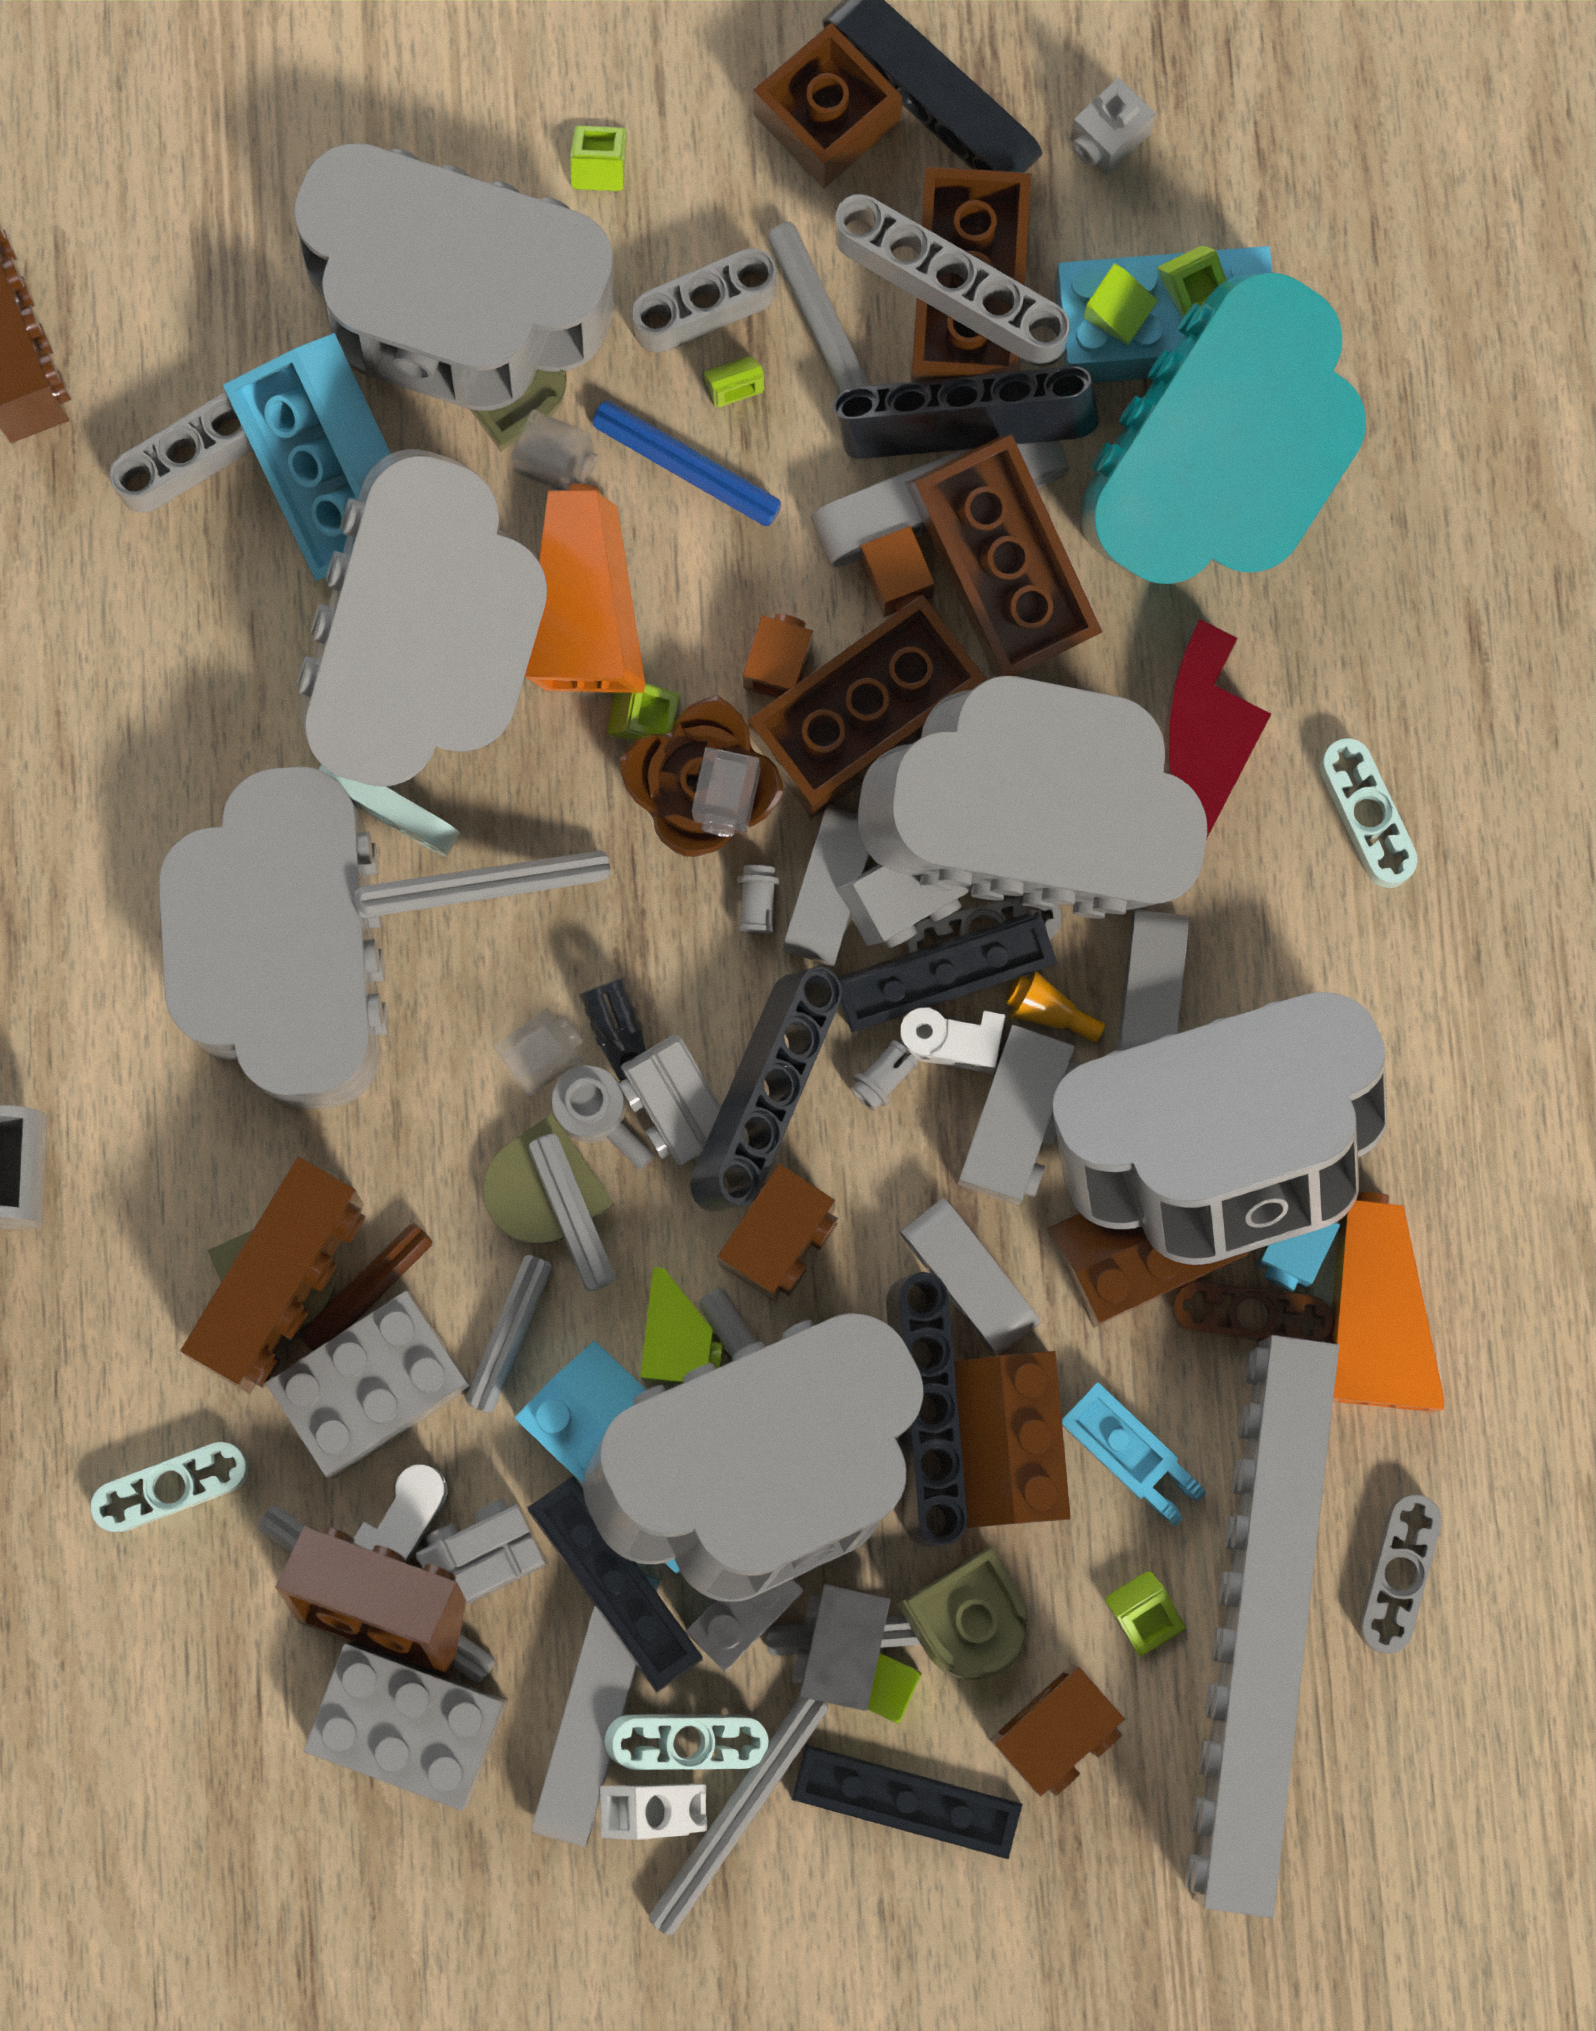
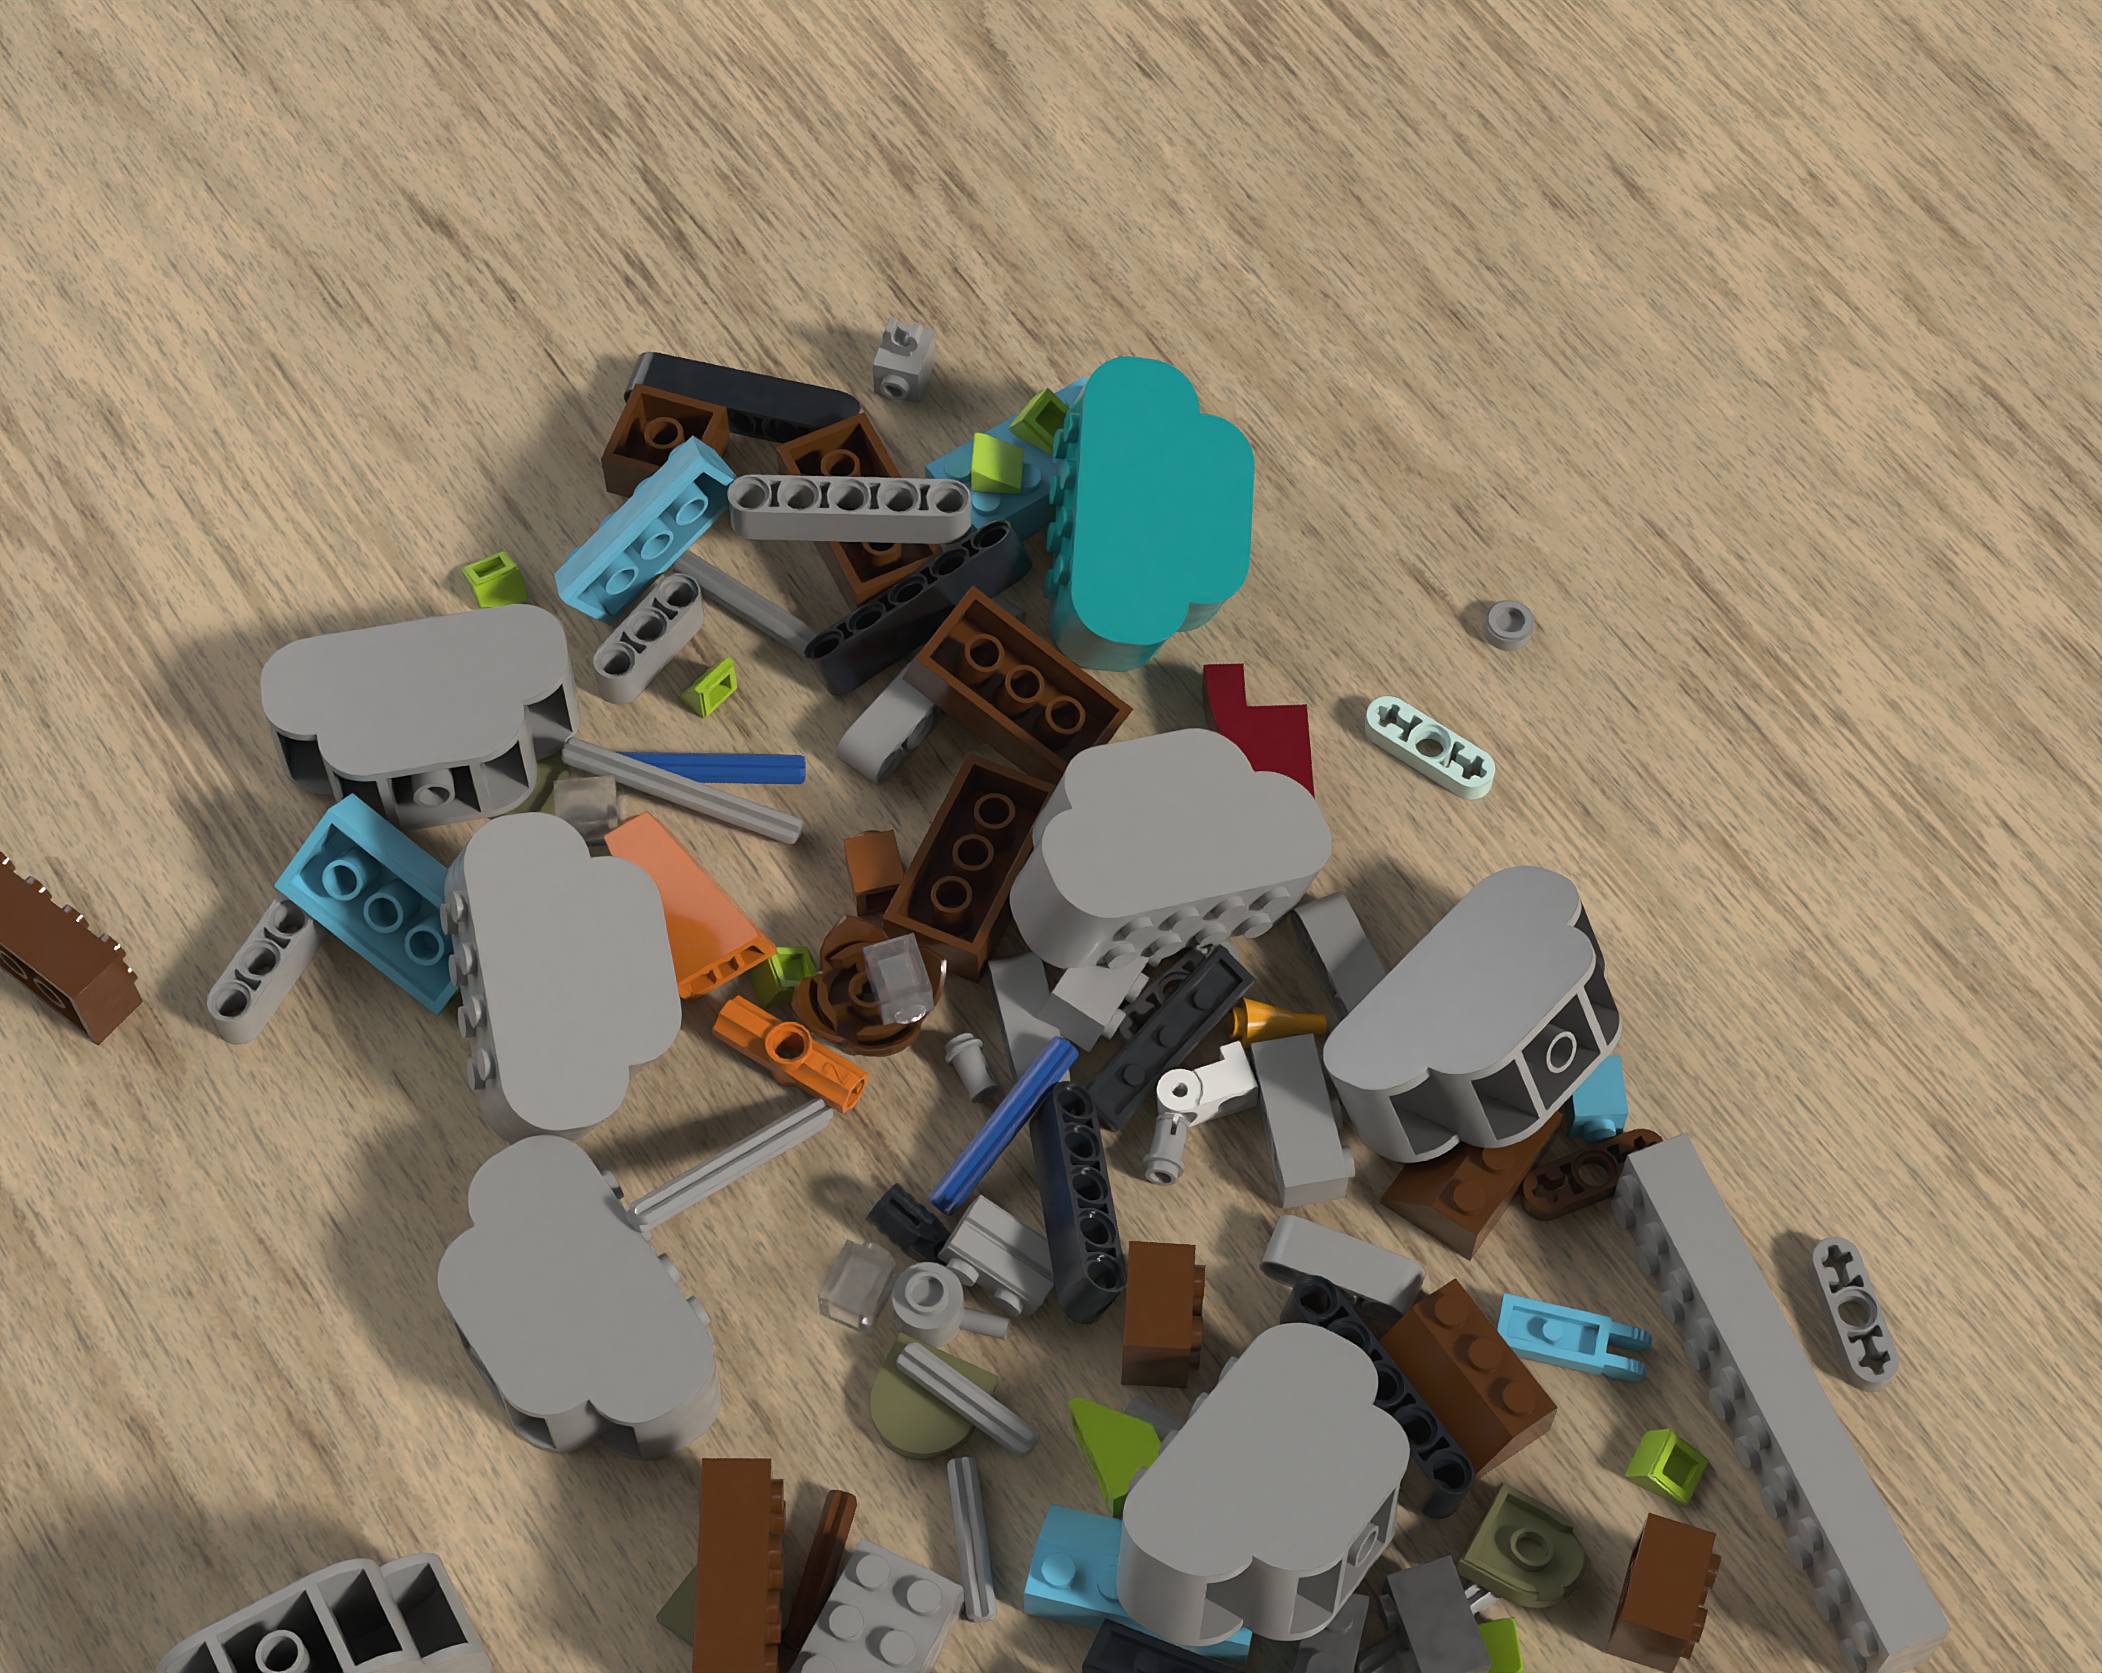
camera: 30 degrees left, 20 degrees down
light aqua beam [318,764,460,857] -> none
dark orange brick [860,526,935,617] -> none
orange slope [1329,1192,1444,1413] -> none
none -> medium azure slope [554,436,738,626]
none -> light grey axle [561,737,803,845]
none -> orange piece [712,995,869,1114]
none -> blue axle [928,1036,1079,1216]
none -> light grey tile [1484,600,1535,651]

